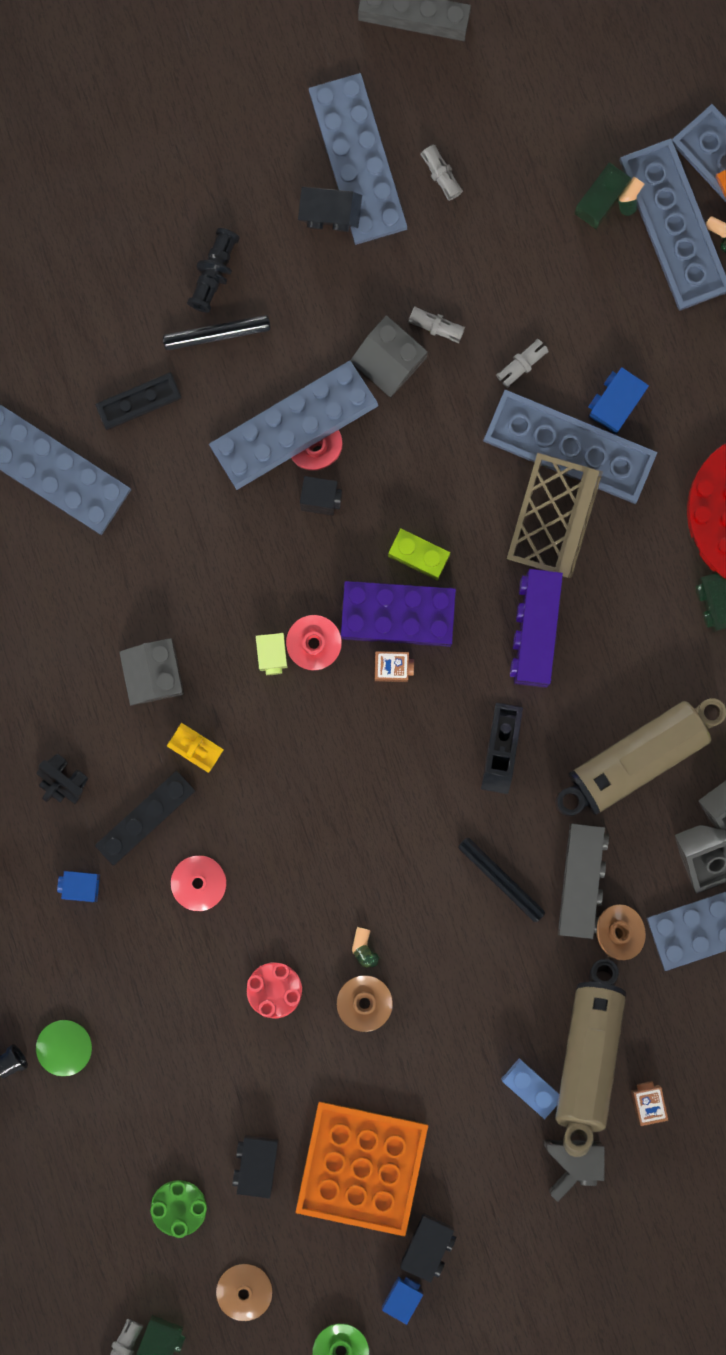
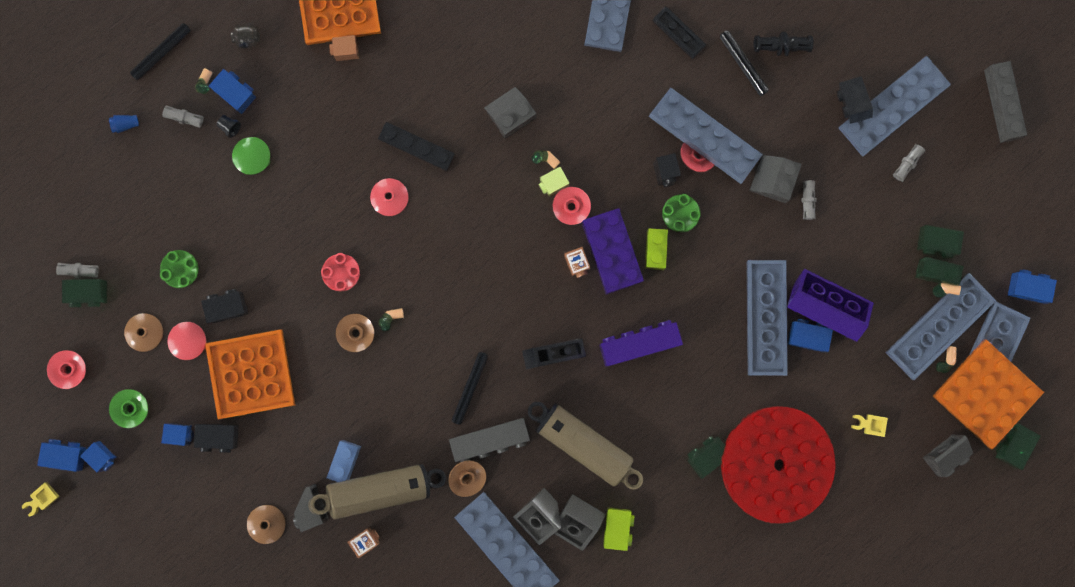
camera: 65 degrees right, 0 degrees up
black hips [36,754,88,804] -> none
blue brick [57,871,100,902] -> none
yellow hips [167,723,224,773] -> none
light grey pin [496,339,549,388] -> none
dark tan fence [507,453,603,578] -> none
dark grey tile [549,1172,577,1202] -> none
none -> coral dish [168,322,206,360]
none -> medium nougat dish [247,505,286,544]
none -> arm [531,150,561,169]
none -> bright green dish [662,194,700,232]
none -> dark purple brick [787,269,874,342]
none -> clear green brick [917,225,964,258]
none -> blue brick [1008,270,1057,304]

